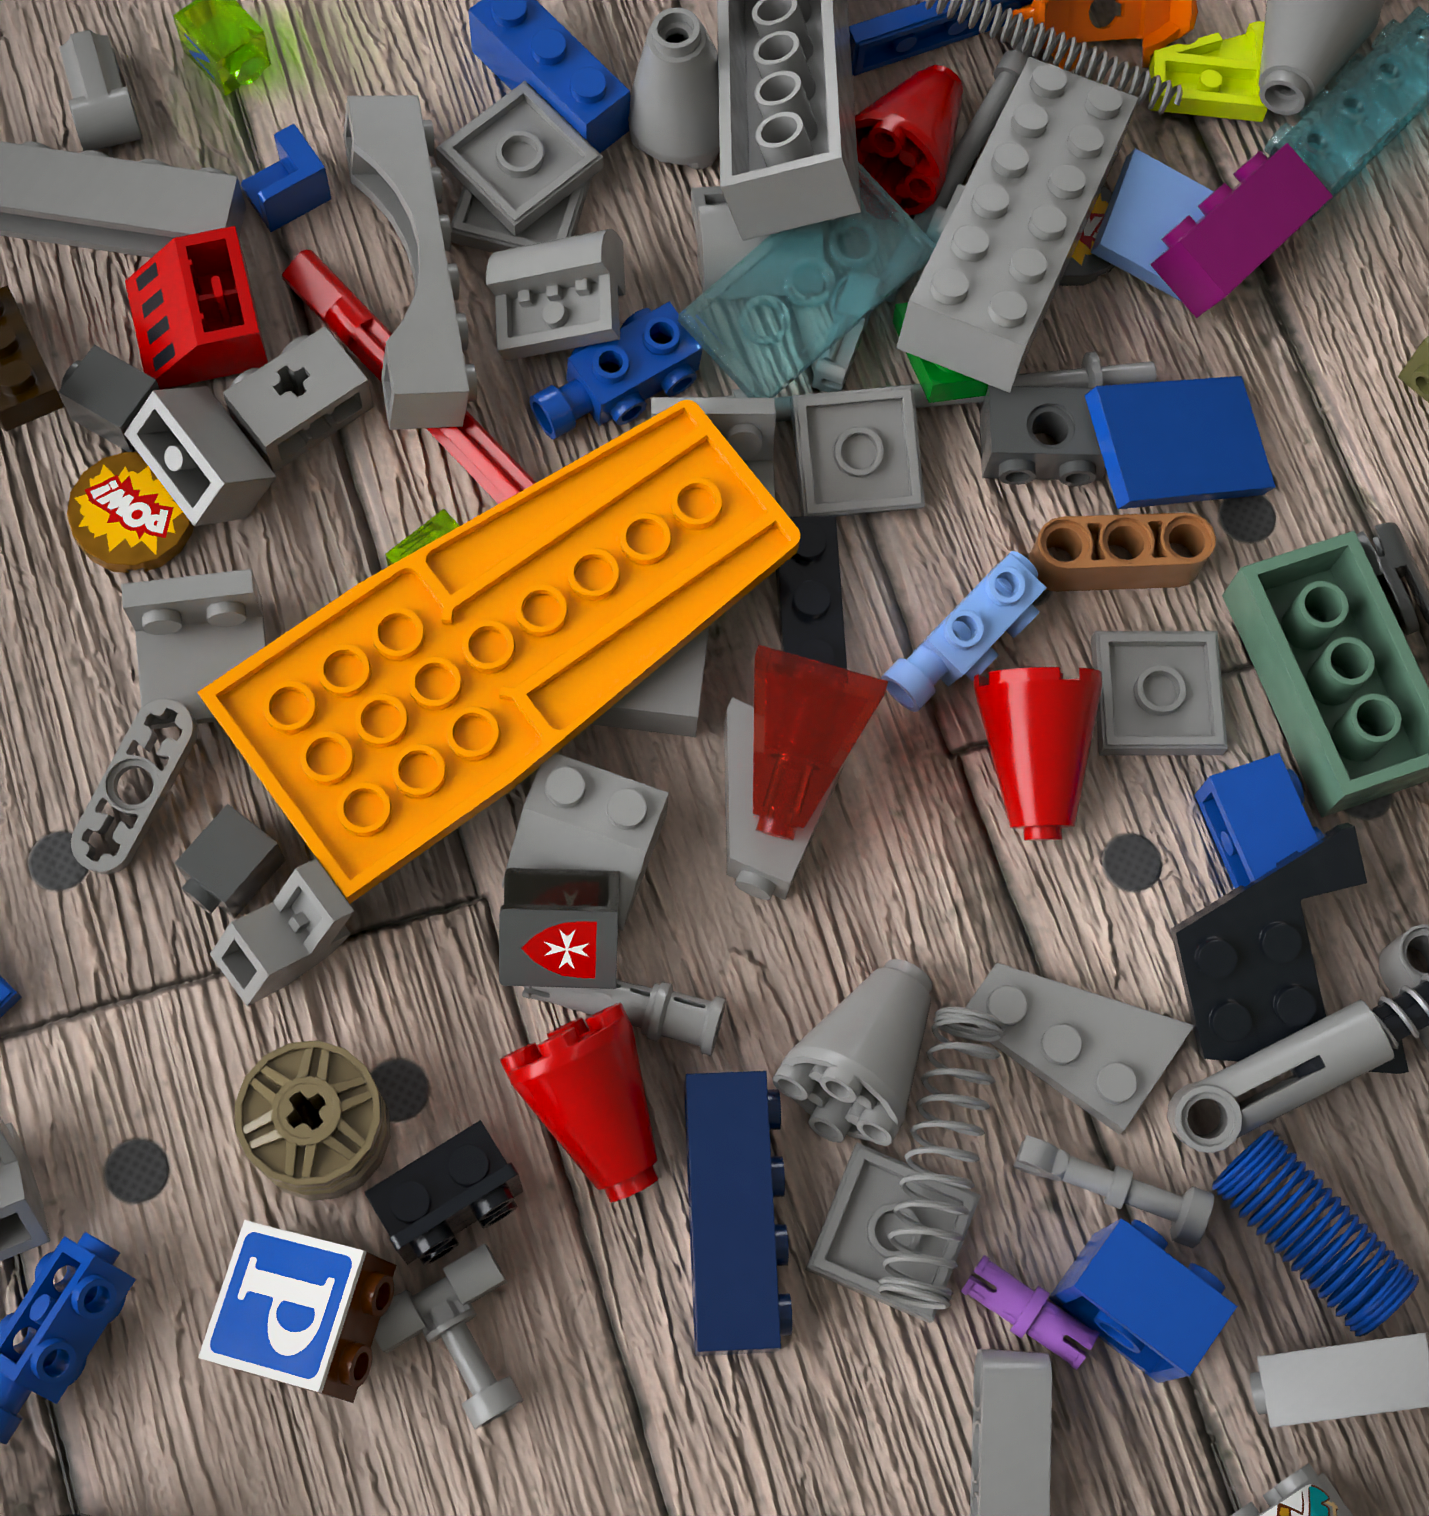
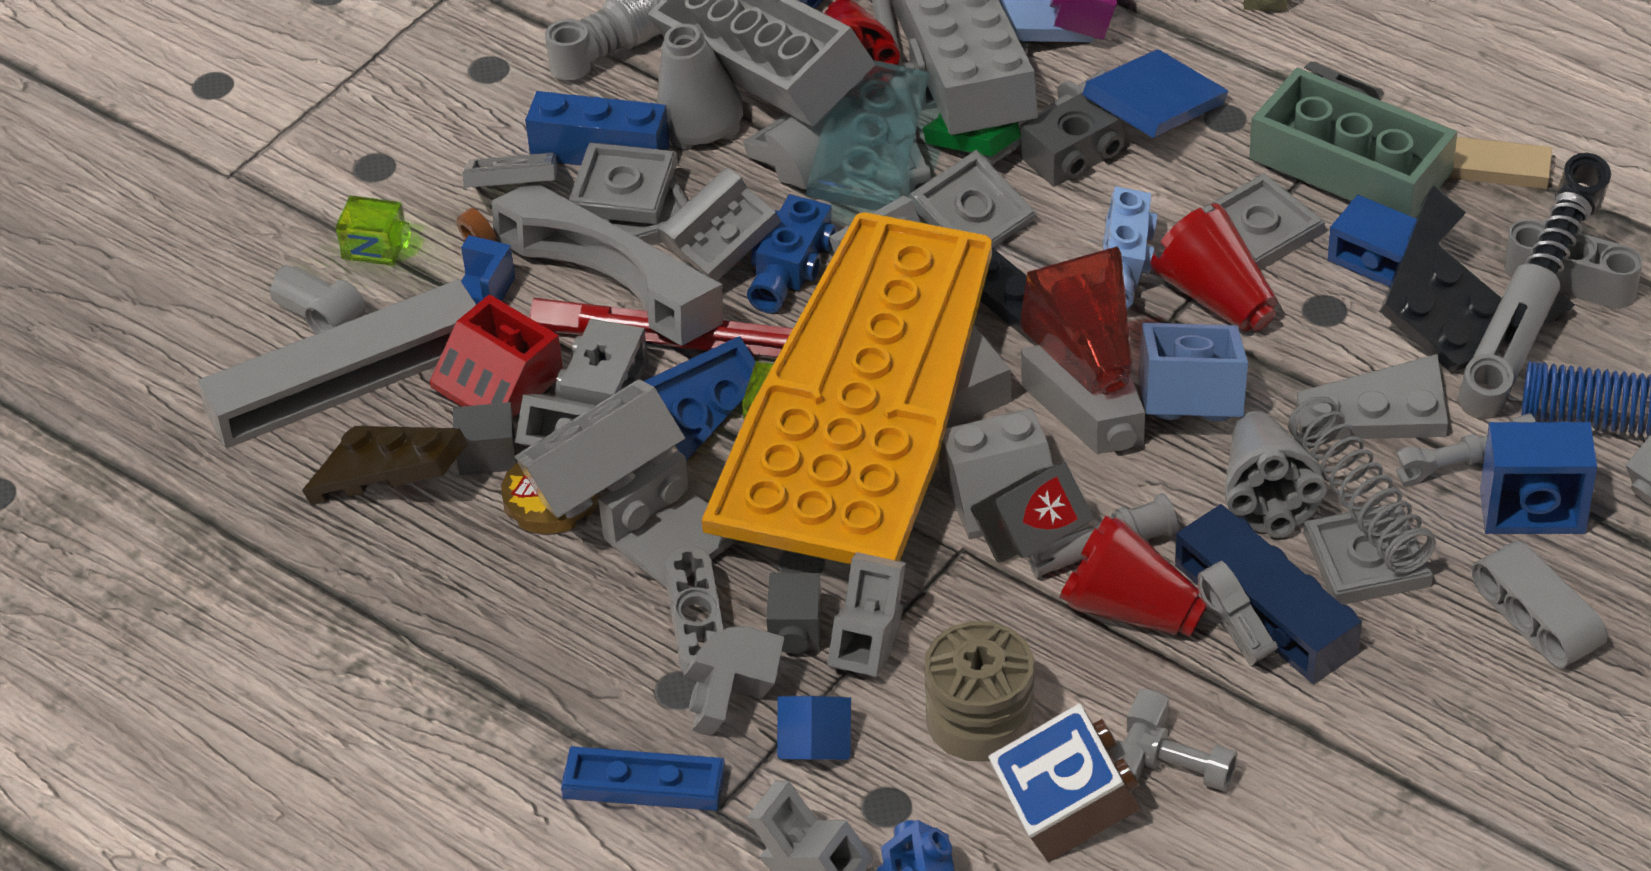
camera: 25 degrees left, 25 degrees down
black bracket [364,1120,523,1266] -> none
medium lavender pin [960,1255,1100,1370] -> none
medium nougat beam [1028,512,1216,592] -> none
none -> dark orange tile [456,207,498,242]
none -> light grey tile [462,152,558,188]
none -> light grey brick [514,379,685,518]
none -> blue wing [644,336,764,461]
none -> light grey brick [683,626,784,736]
none -> blue panel [777,696,851,760]
none -> medium blue brick [1138,323,1248,421]
none -> light grey piece [1197,561,1278,666]

